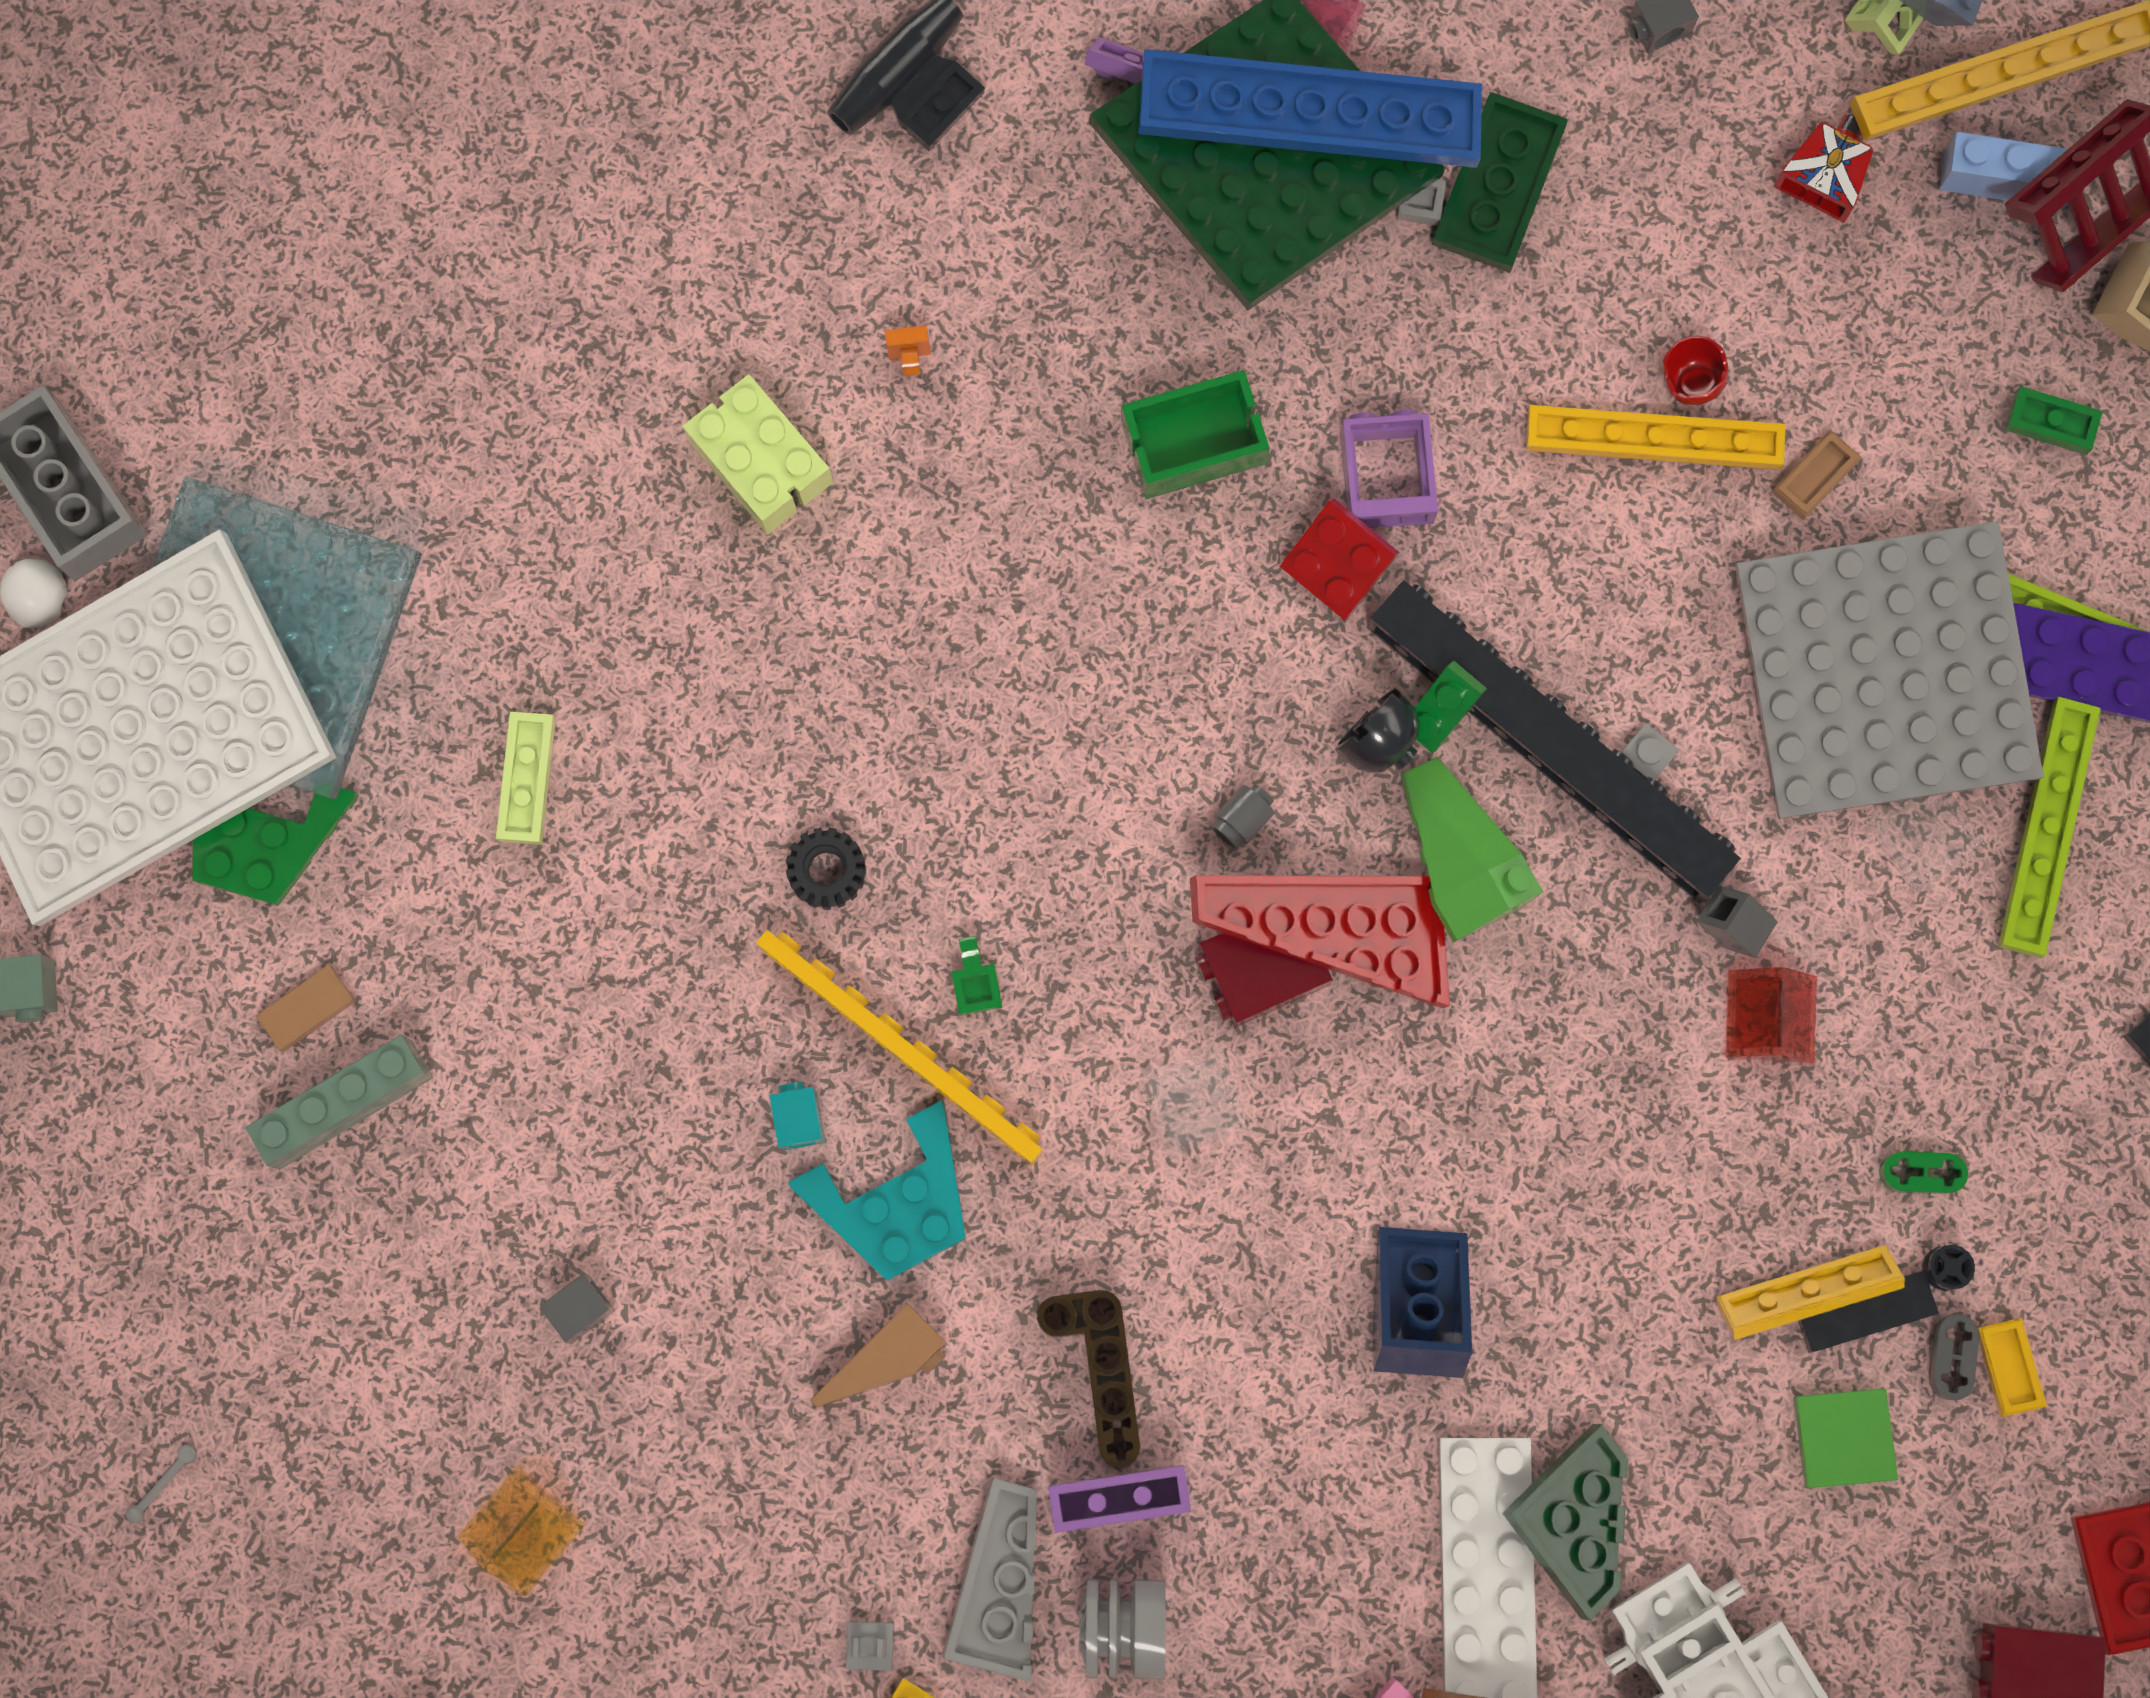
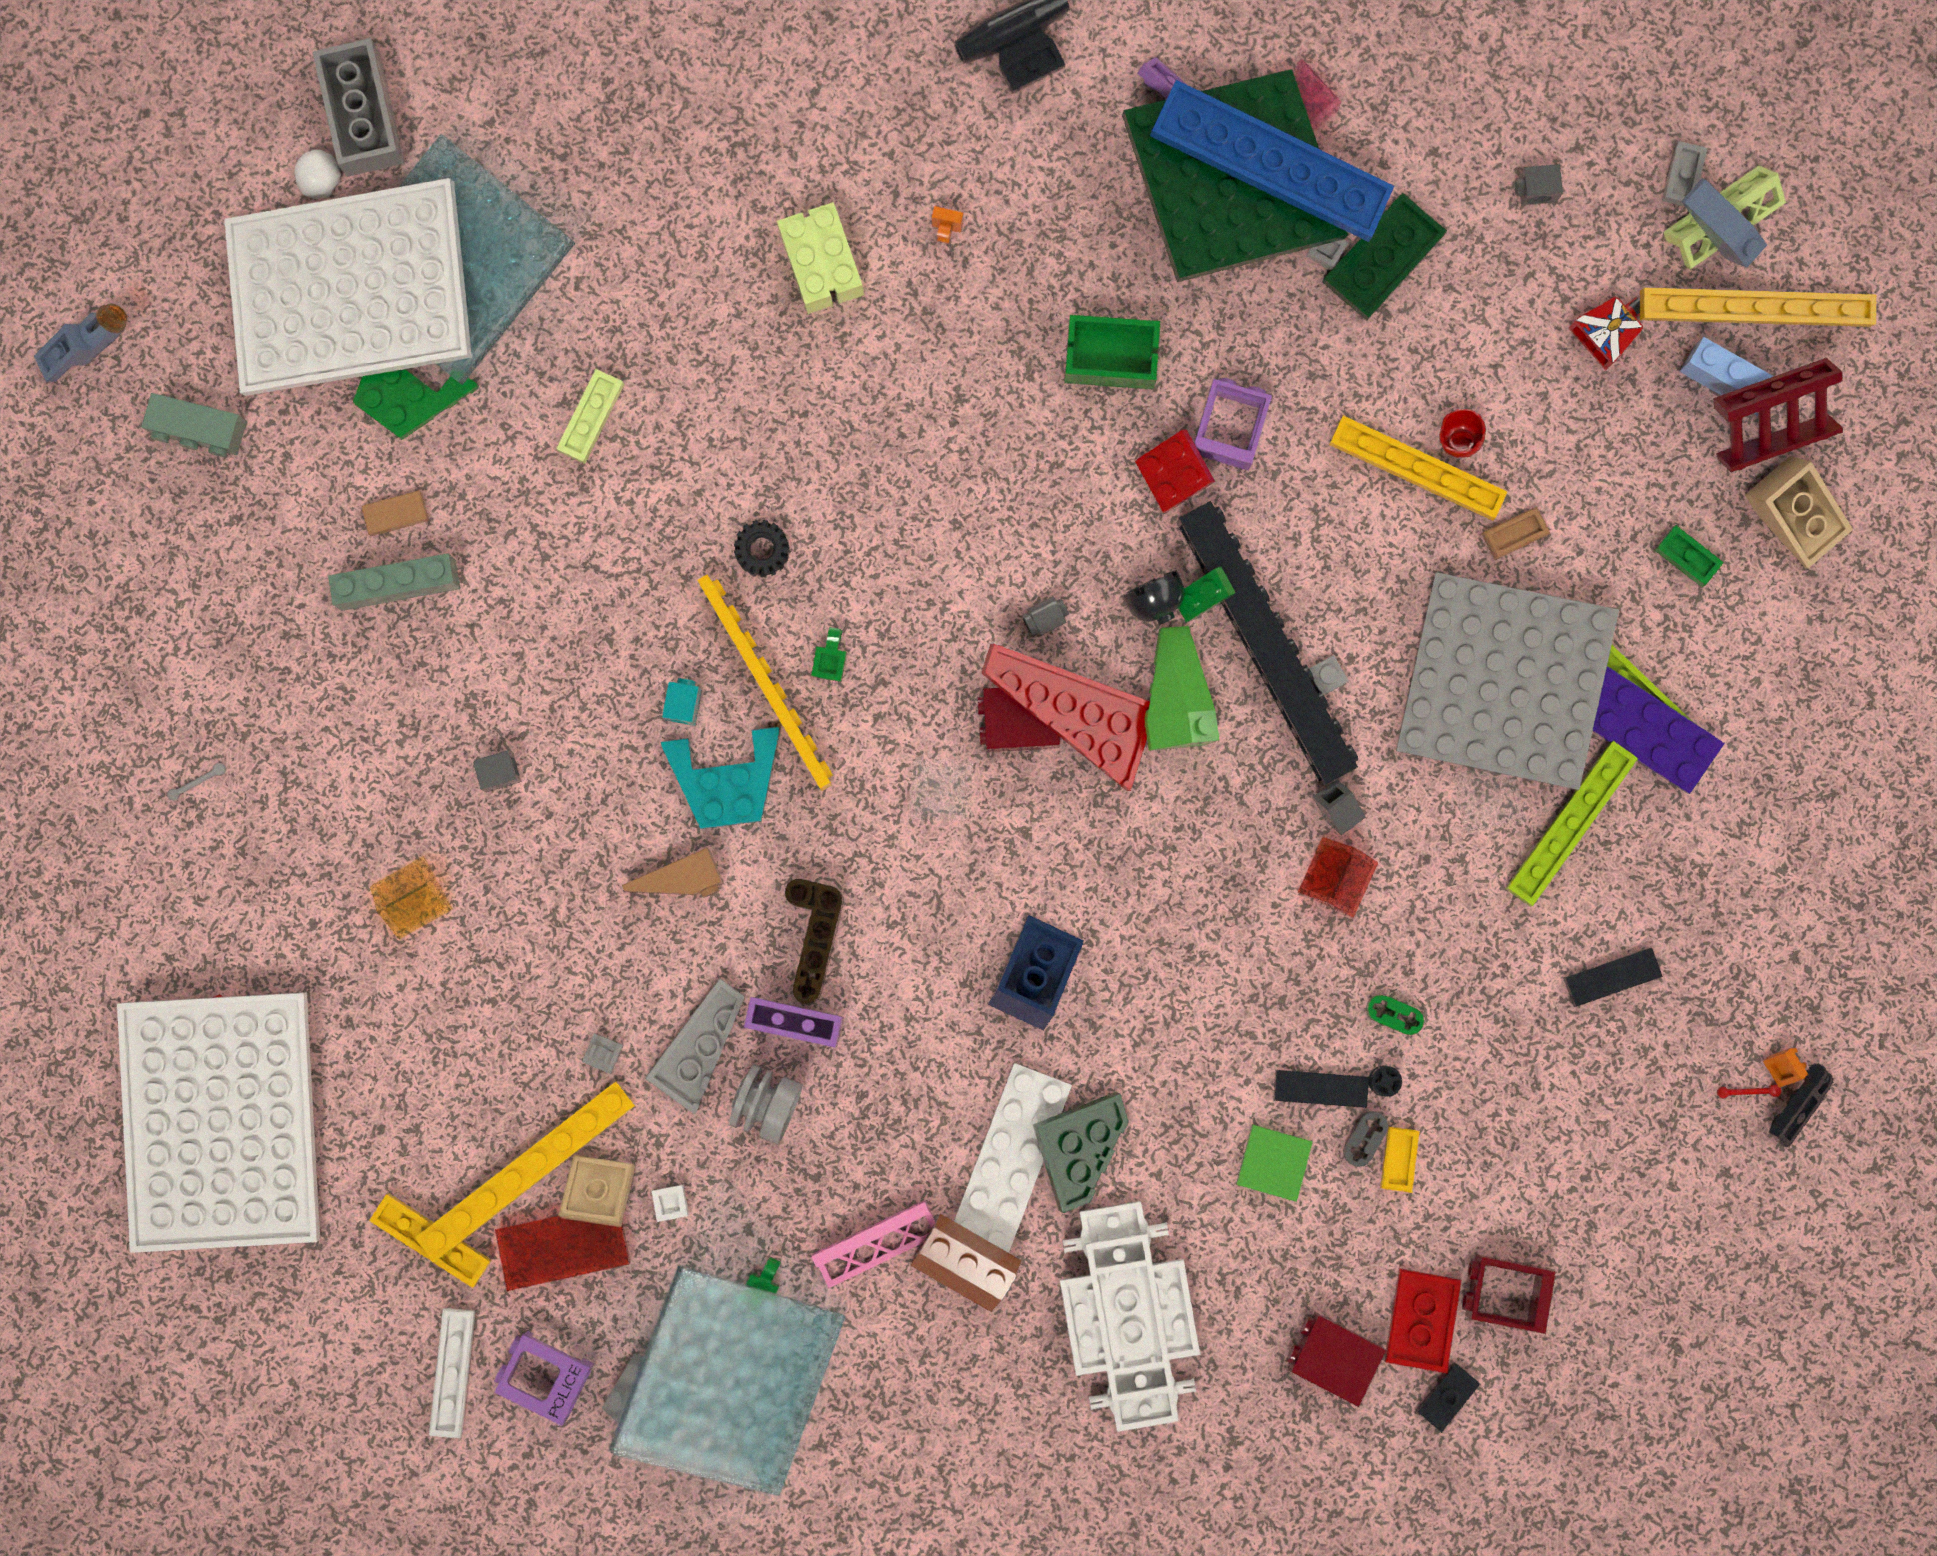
camera: 20 degrees right, 5 degrees up
yellow tile [1717,1245,1905,1340] -> none

